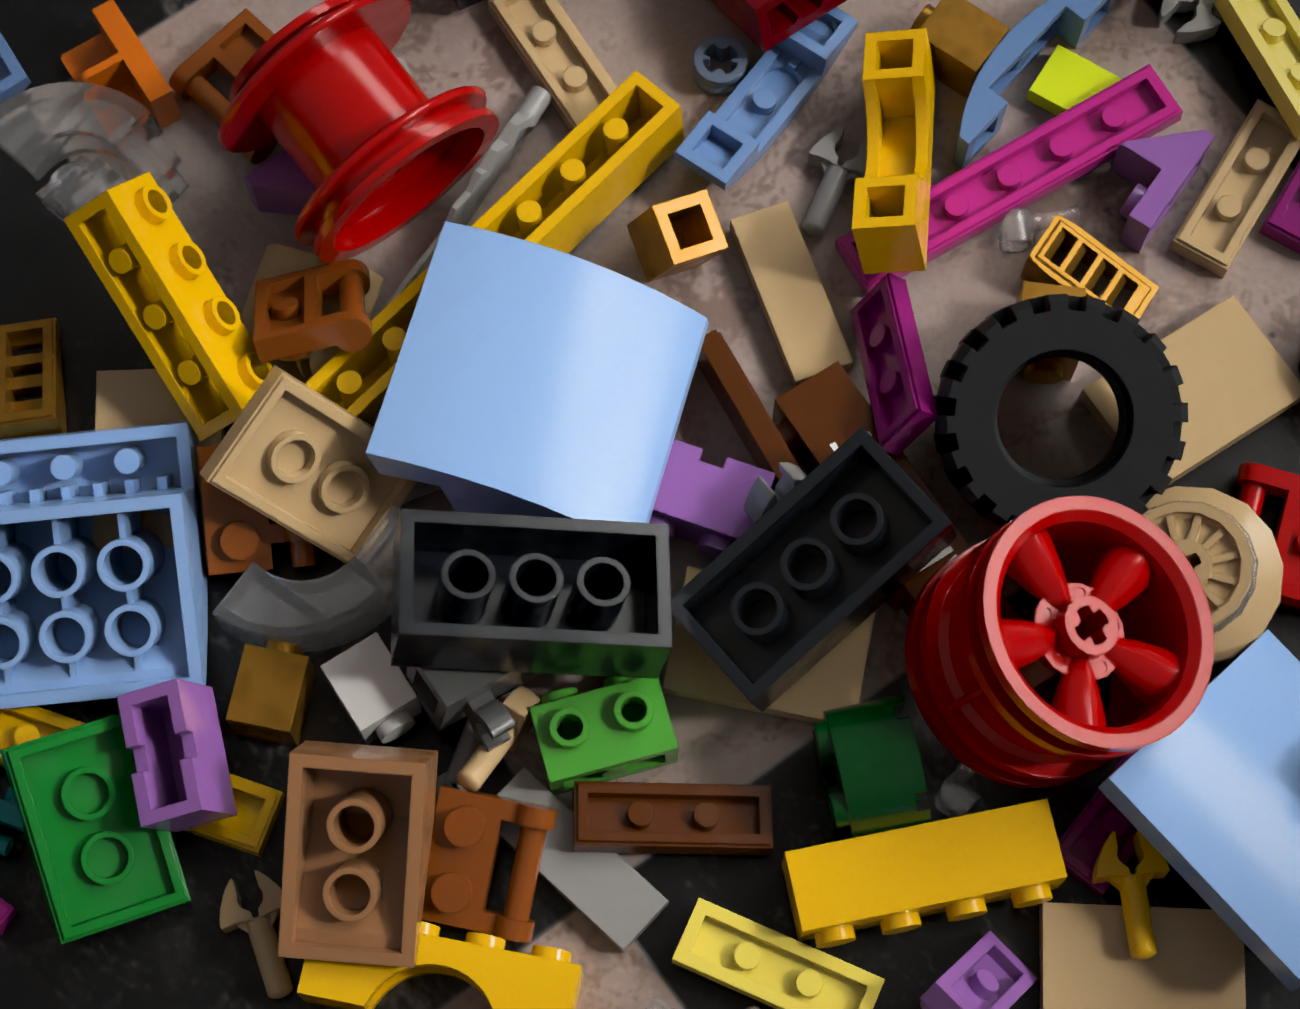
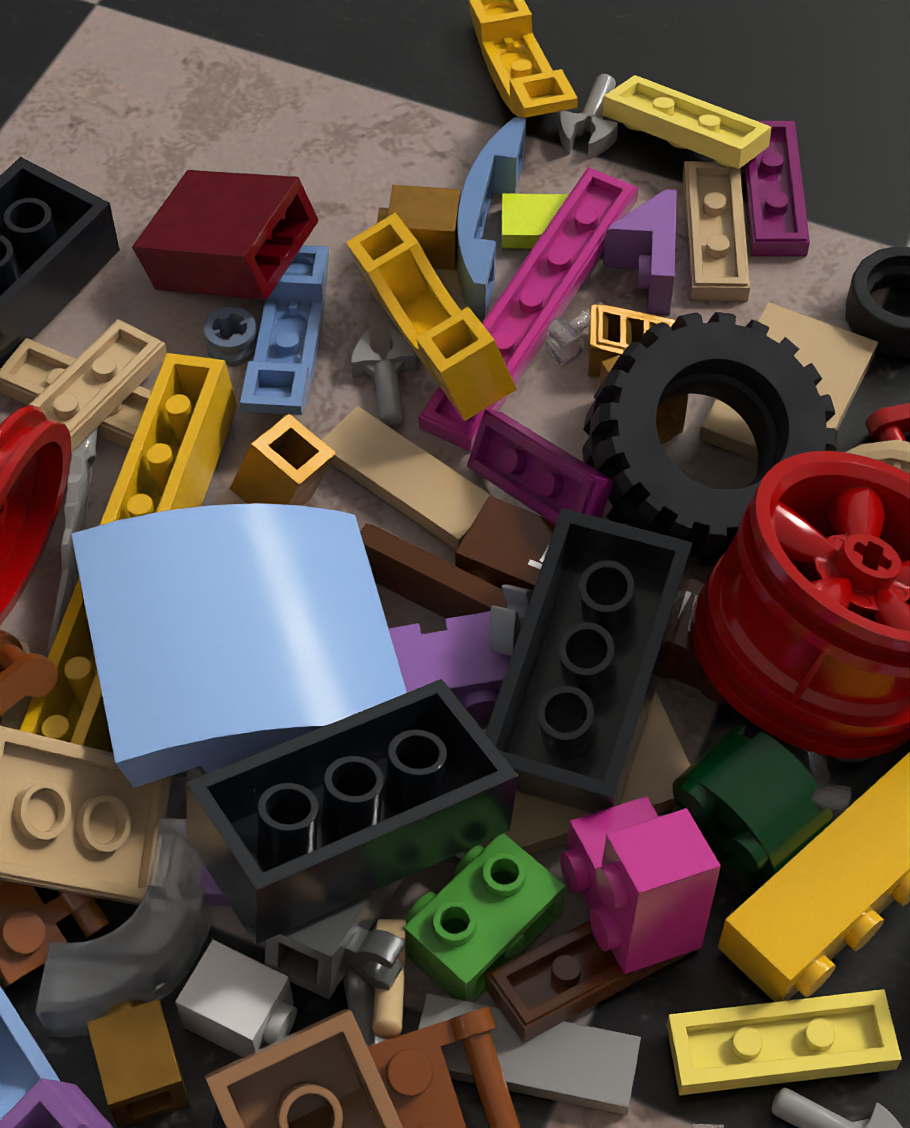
camera: 30 degrees left, 15 degrees down
none -> tan tile [29,319,167,453]
none -> dark pink brick [560,796,721,975]

